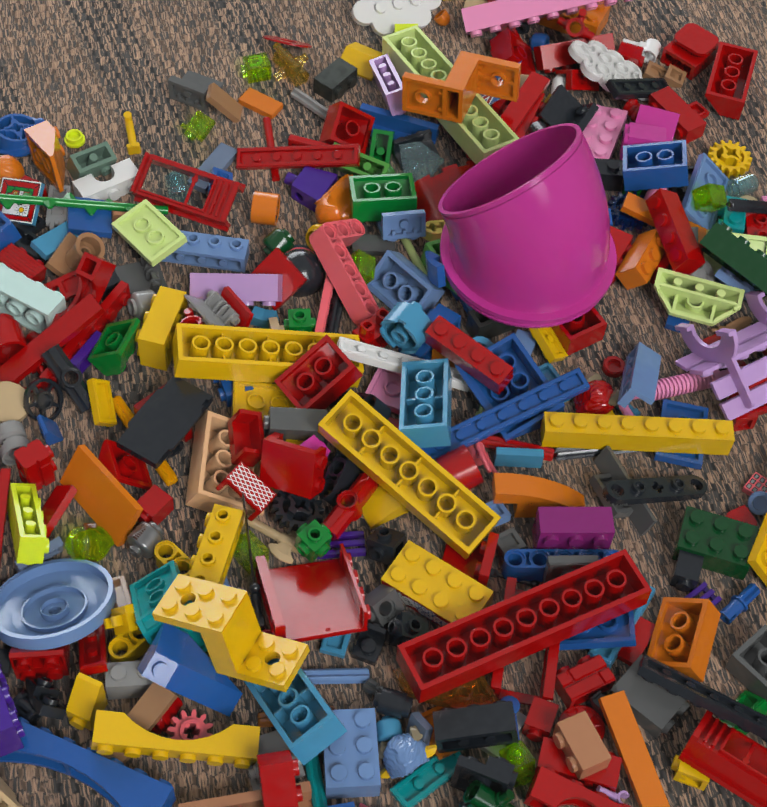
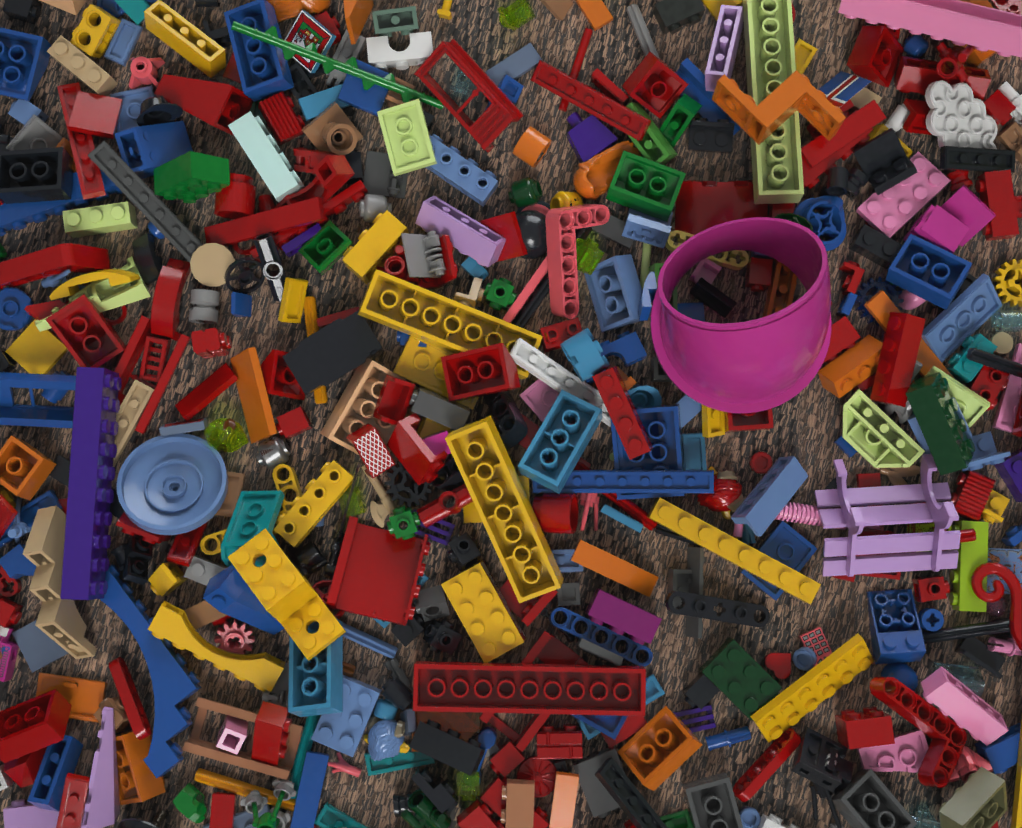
camera: 30 degrees right, 30 degrees up
neon yellow brick [7,483,50,565] -> none
yellow tile [103,604,139,635] -> none
clear light blue slope [399,141,445,182] -> none
clear neon green brick [692,183,727,213] -> none

